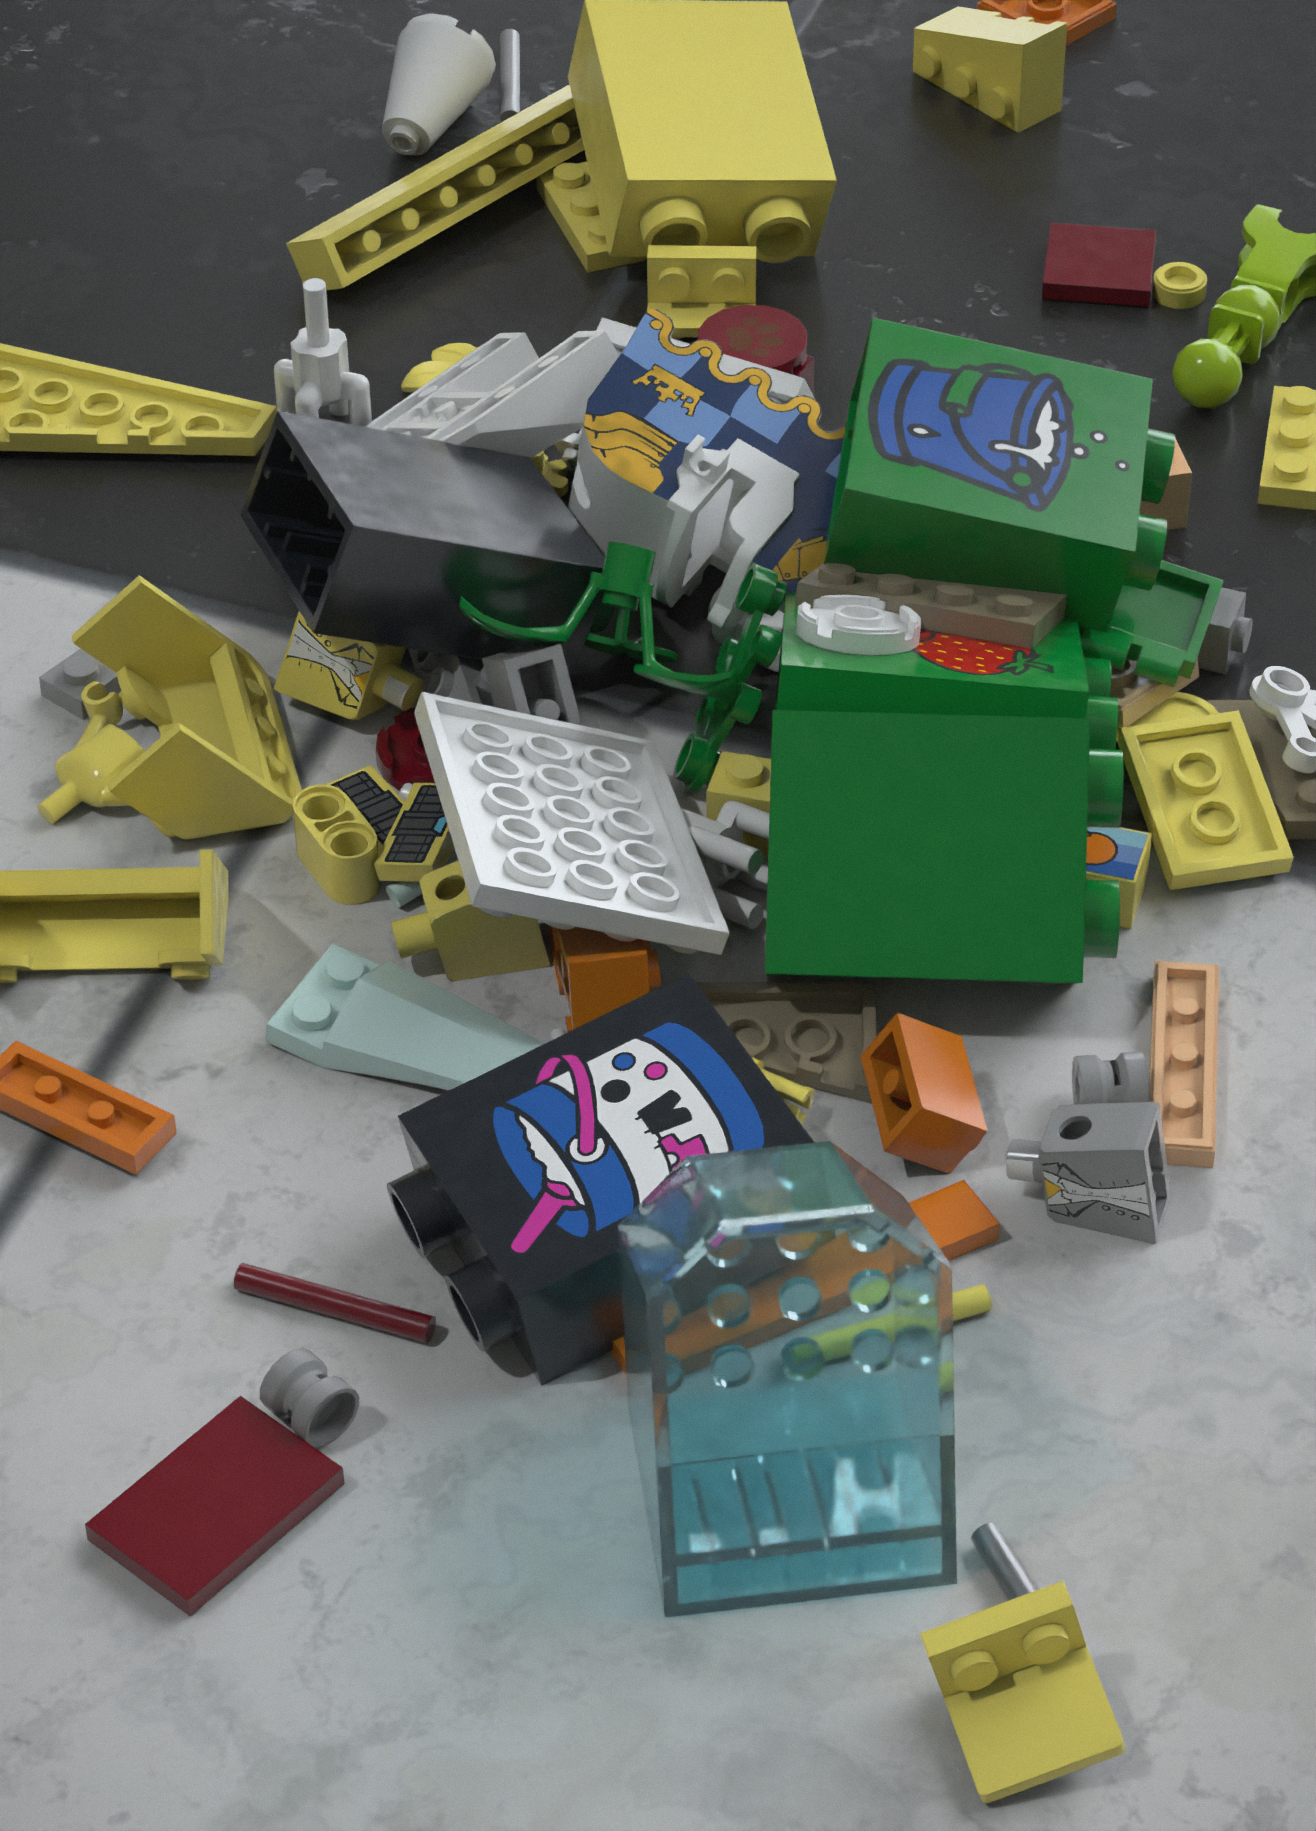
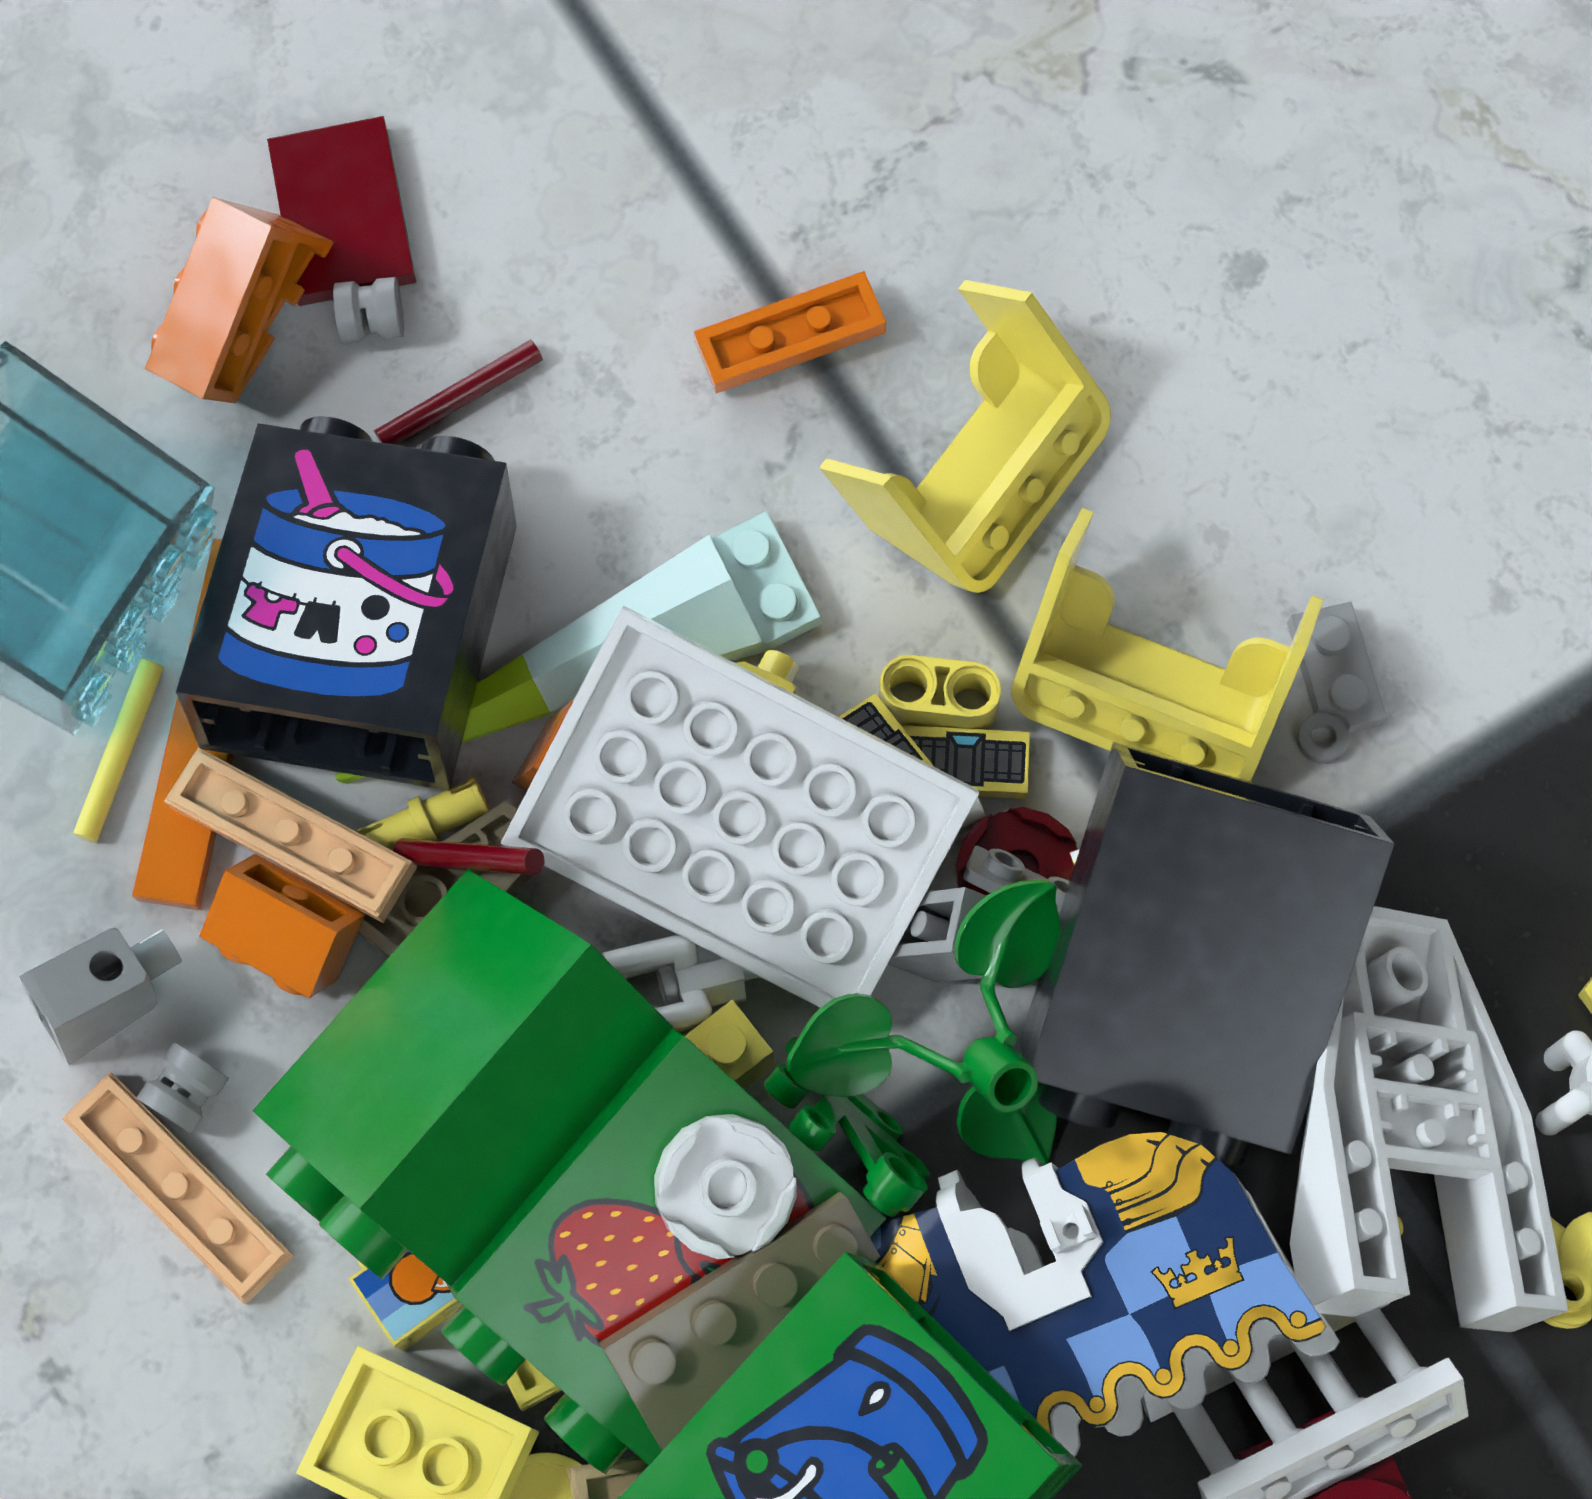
camera: 130 degrees right, 30 degrees up
light yellow piece [37,681,144,824] -> none
none -> orange wedge [145,197,334,404]
none -> light nougat tile [164,748,417,923]
none -> dark red bar [393,838,545,875]

